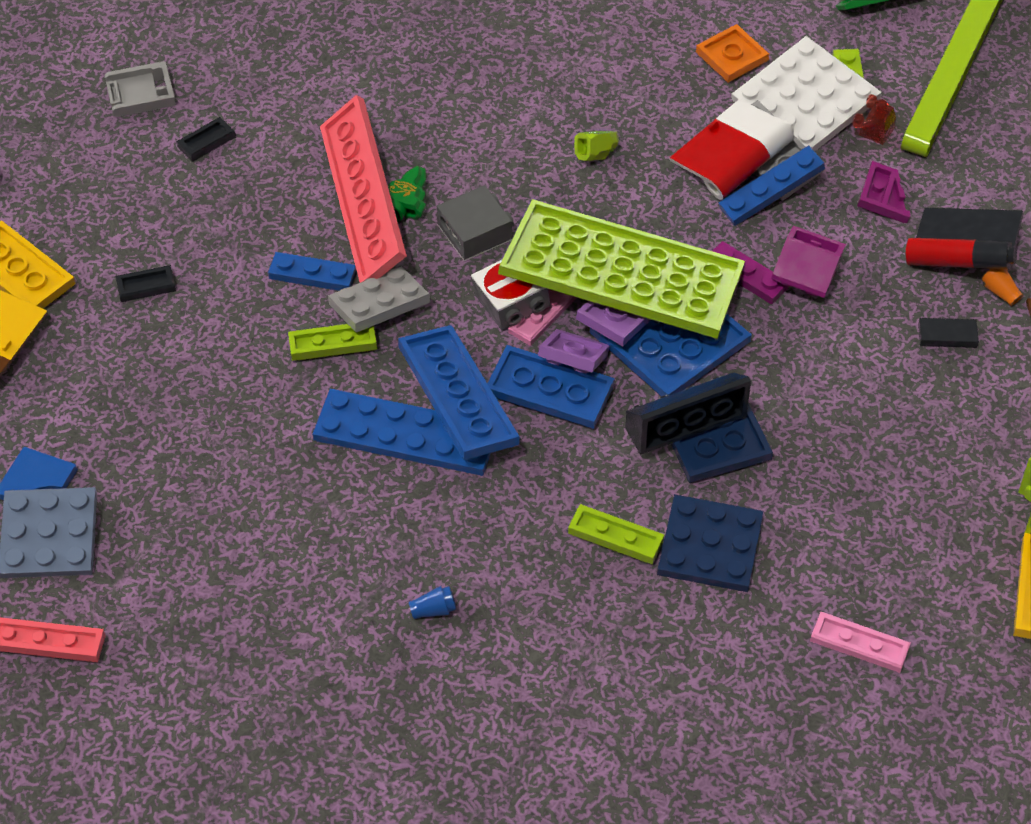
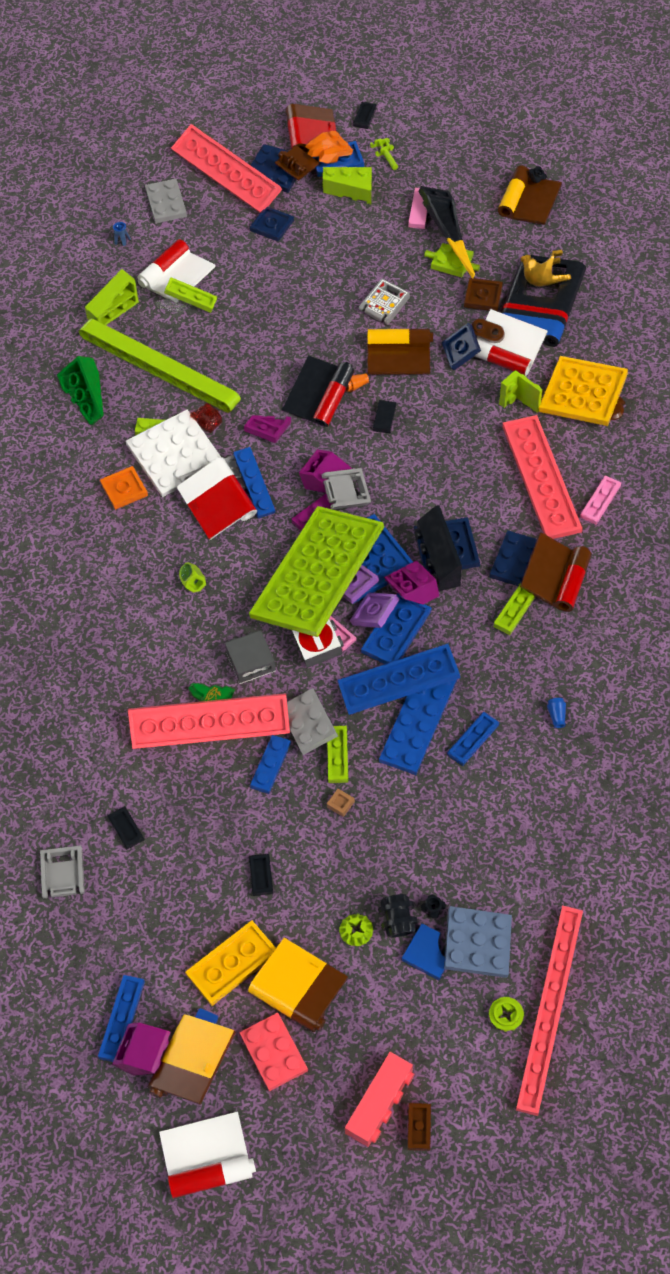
camera: 80 degrees left, 5 degrees up
none -> light grey container [321,468,371,510]
none -> medium nougat plate [327,789,355,817]
none -> lime gear [339,913,373,946]
none -> black piece [378,894,418,938]
none -> magenta slope [384,561,439,605]
none -> black plate [421,894,446,919]
none -> blue tile [447,712,499,766]
none -> coral plate [502,415,582,539]
none -> reddish brown door [520,532,592,612]

